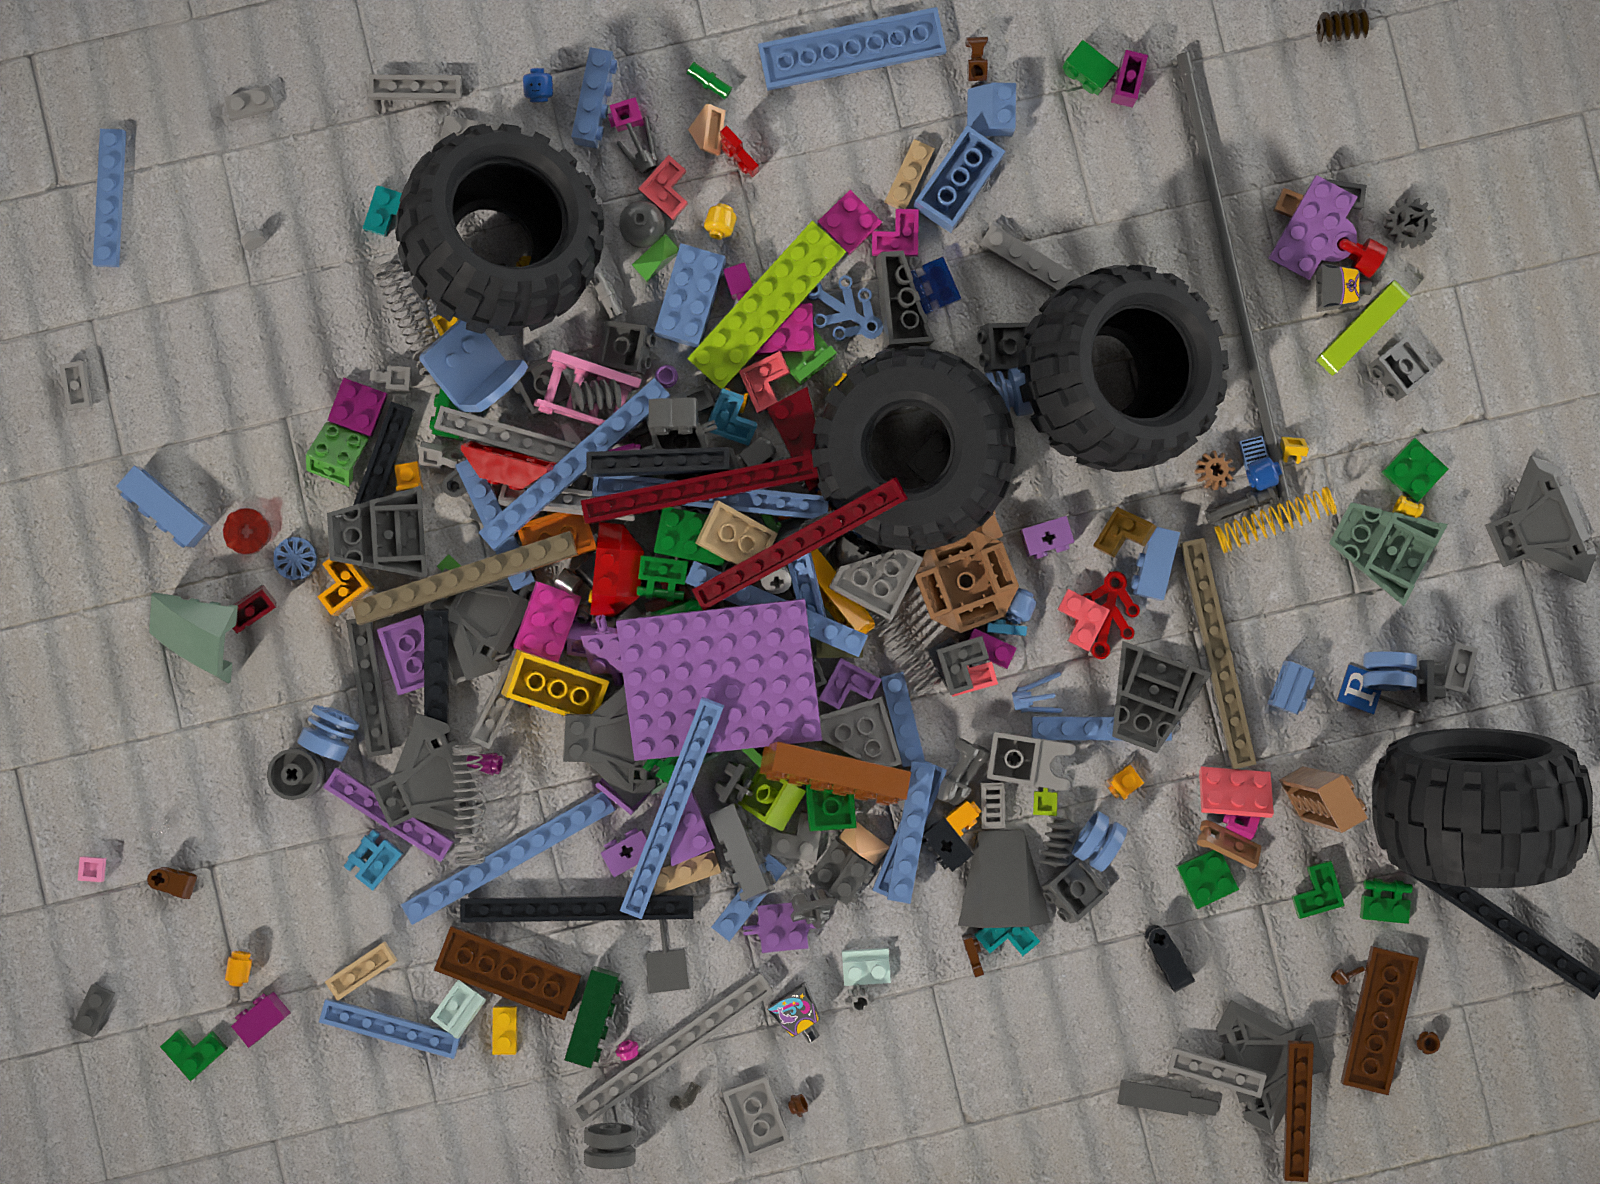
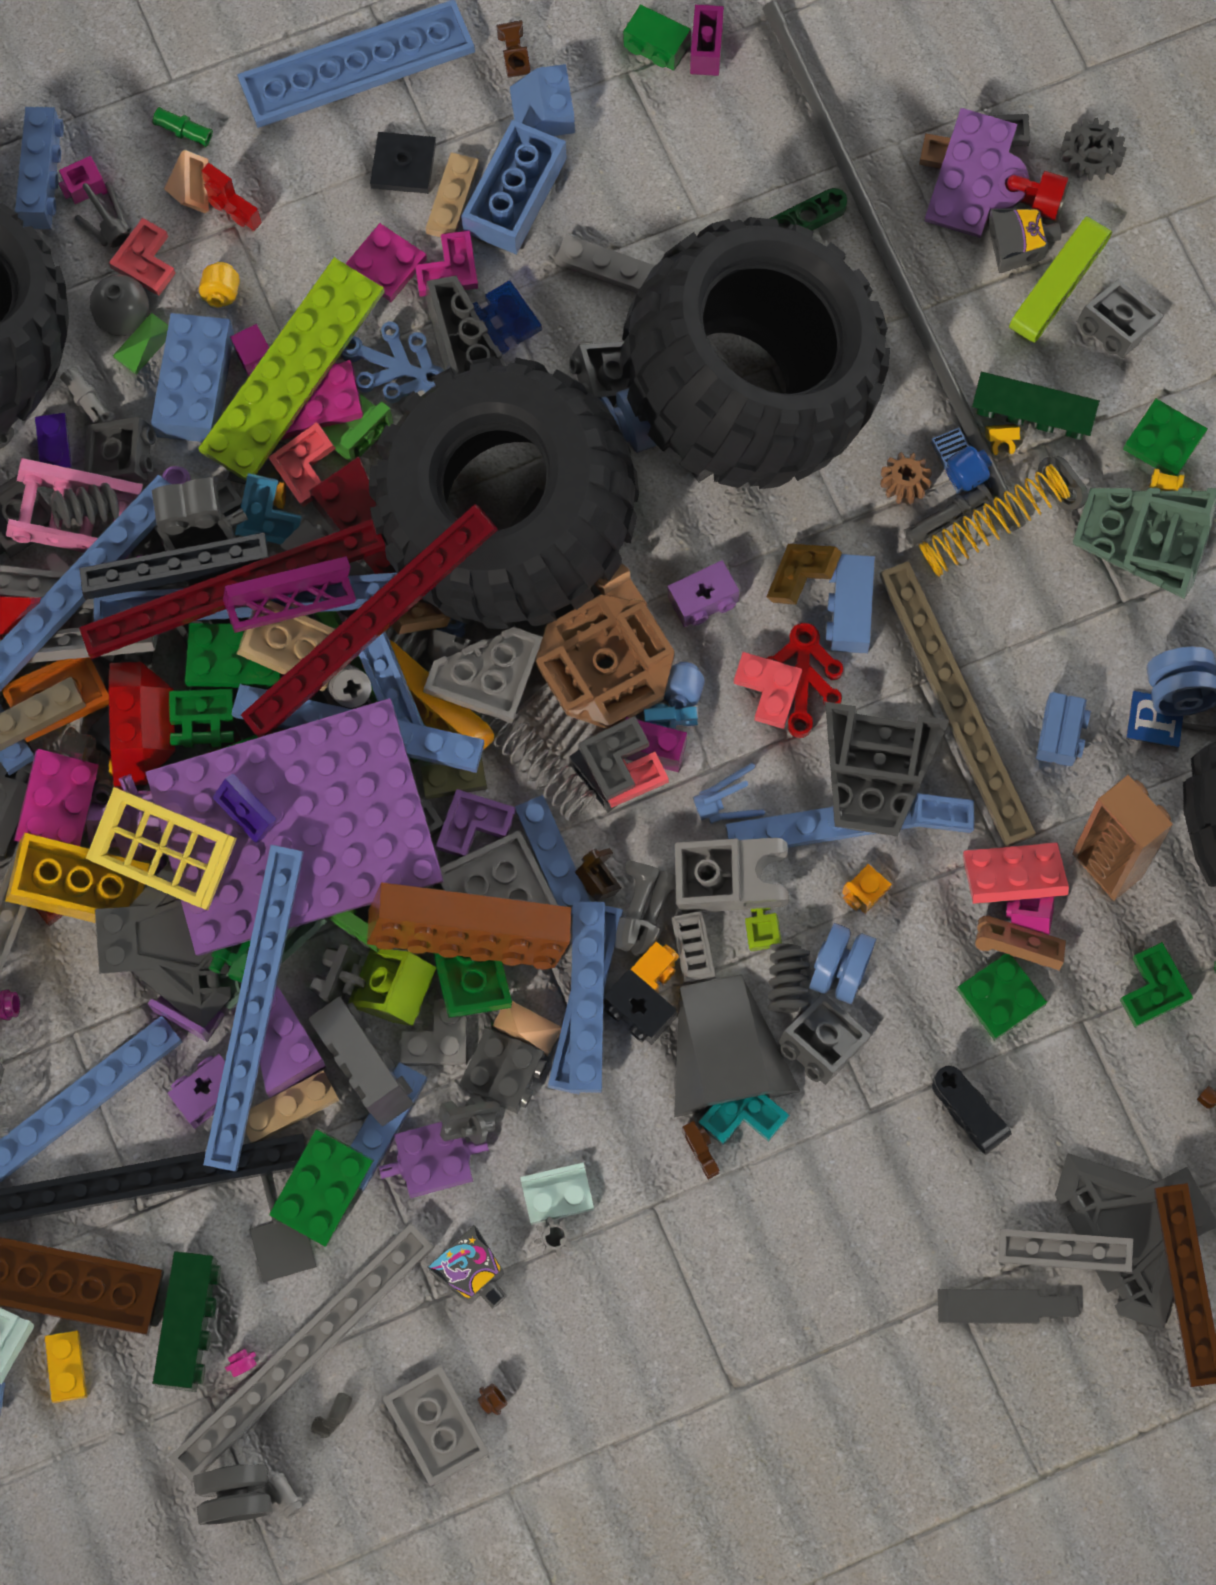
camera: 10 degrees left, 15 degrees down
none -> dark purple plate [35,413,72,469]
none -> light yellow piece [86,787,237,910]
none -> dark purple plate [212,774,277,843]
none -> magenta fence [223,556,356,633]
none -> light grey pin [266,1473,304,1519]
none -> green plate [269,1128,374,1247]
none -> black plate [370,132,436,194]
none -> dark brown bracket [575,848,622,902]
none -> dark green beam [769,188,848,231]
none -> medium blue plate [911,793,974,833]
none -> dark green brick [972,371,1100,440]
none -> dark grey plate [1037,456,1088,511]

